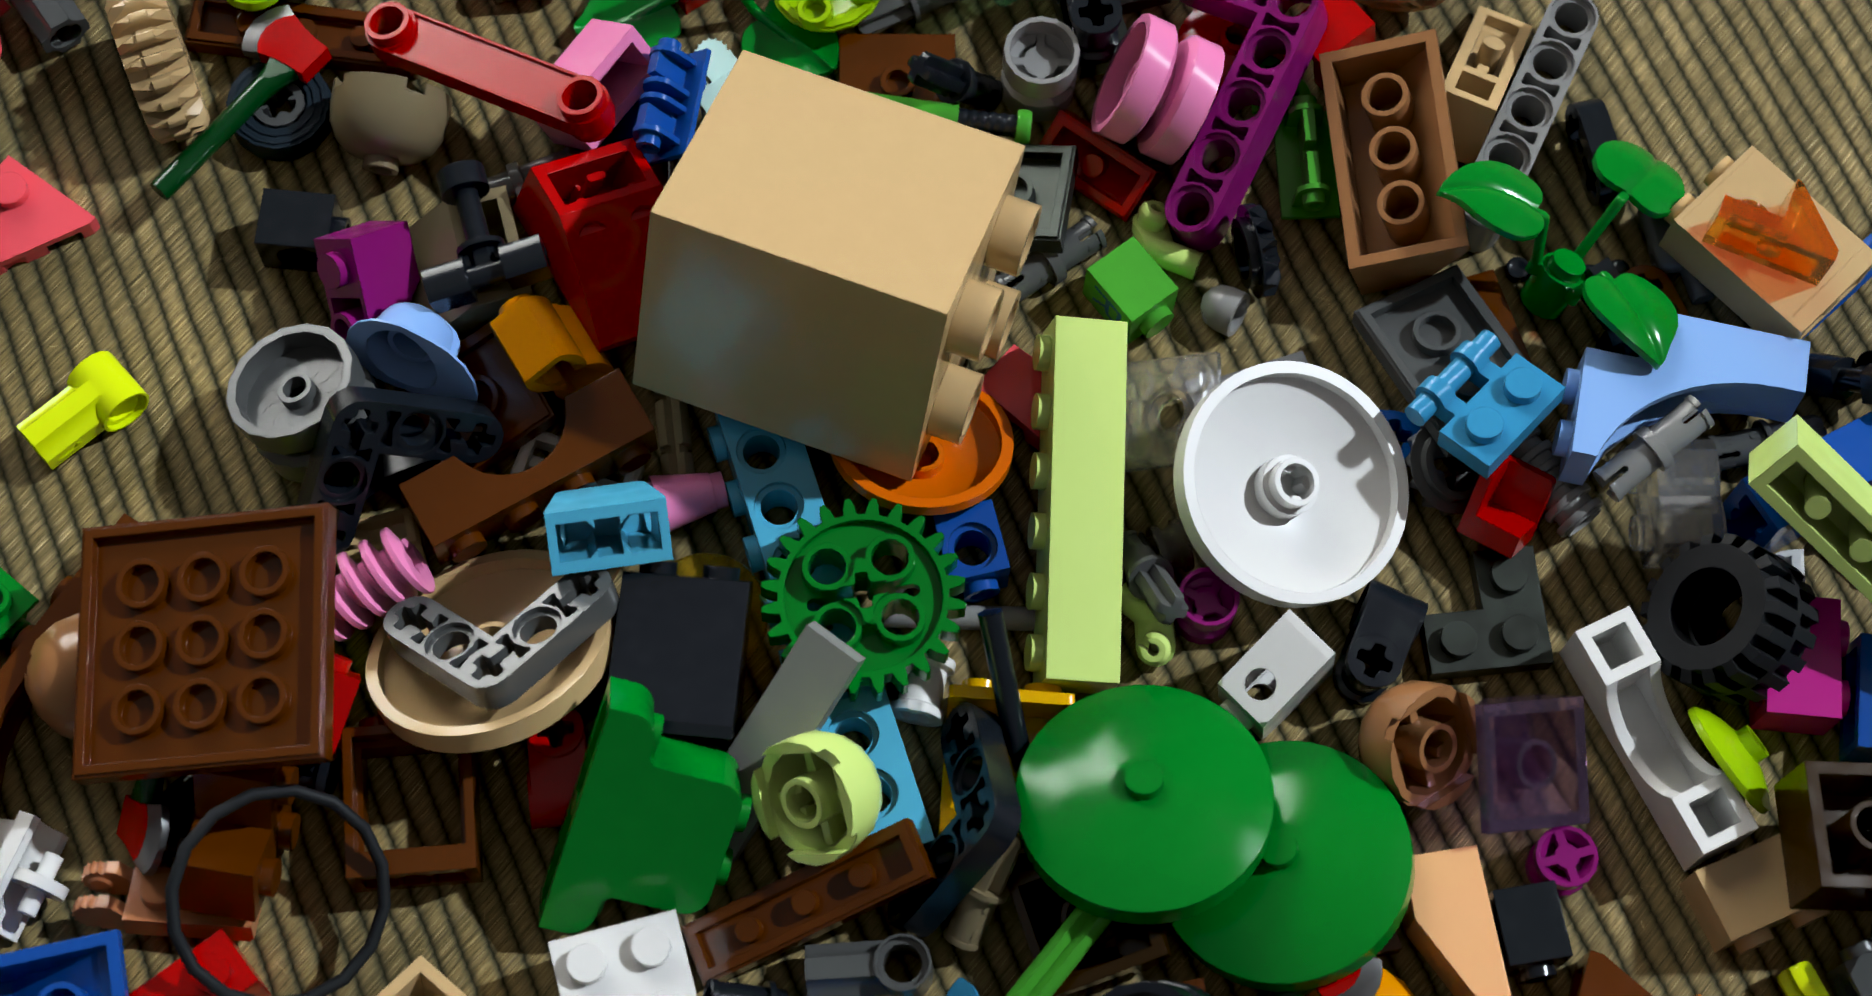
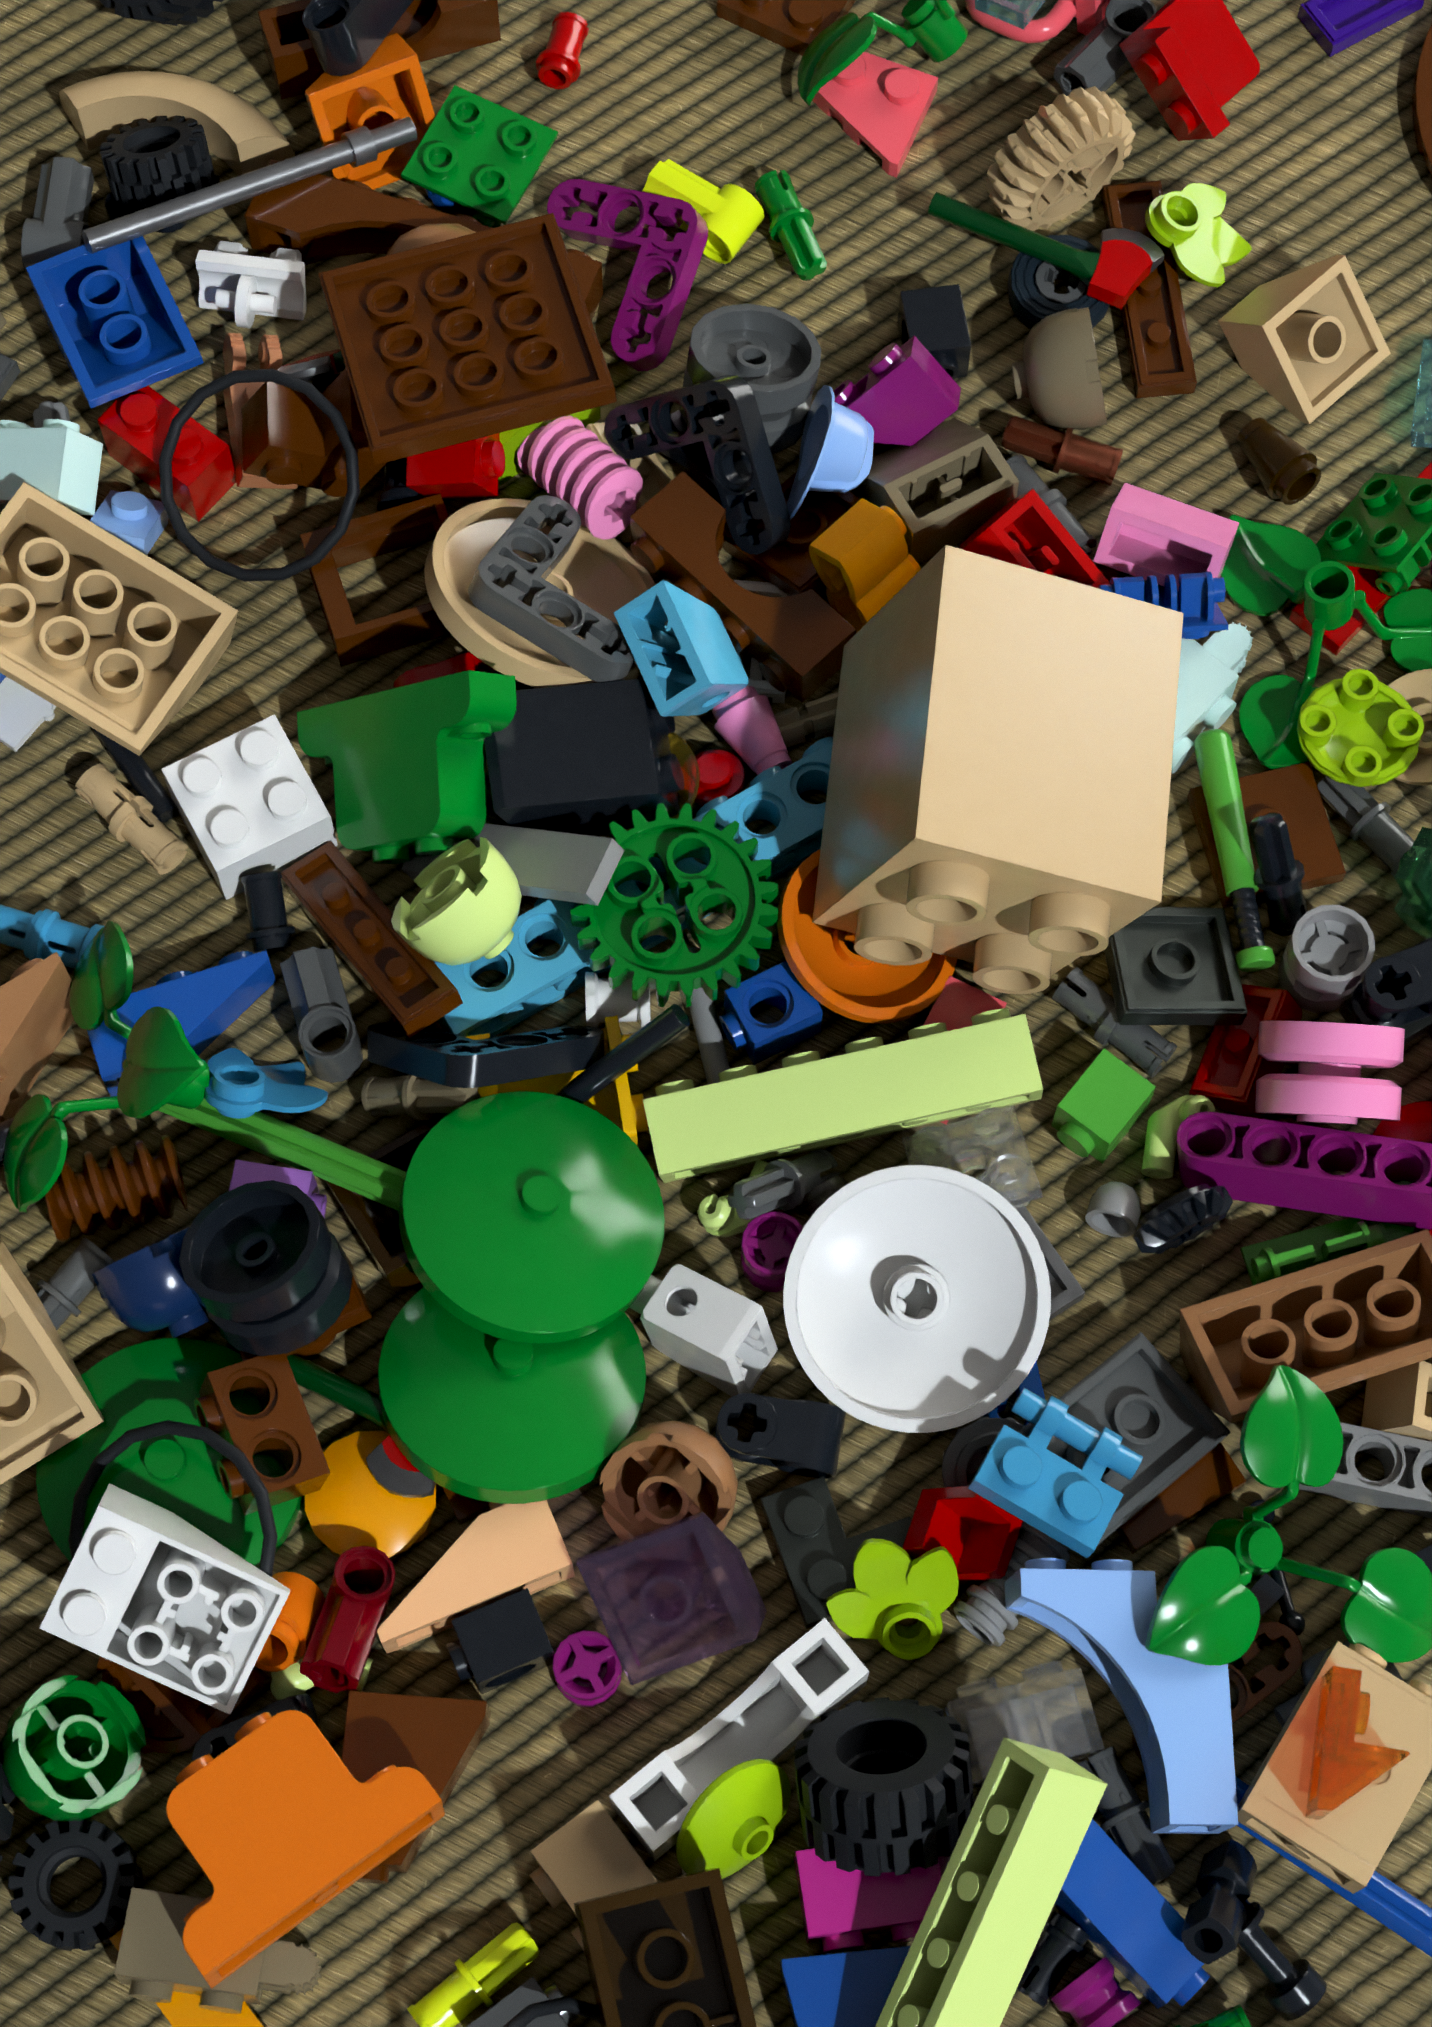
camera: 80 degrees right, 0 degrees up
piece [364,1,616,143] -> none
black bar [421,160,554,314] -> none
light grey pin [1592,395,1715,502] -> none
none -> magenta beam [547,179,708,371]
none -> red plate [683,750,745,807]
none -> green axle [754,170,827,281]
none -> lime plate [826,1538,959,1660]
none -> copper axle [1001,416,1123,486]

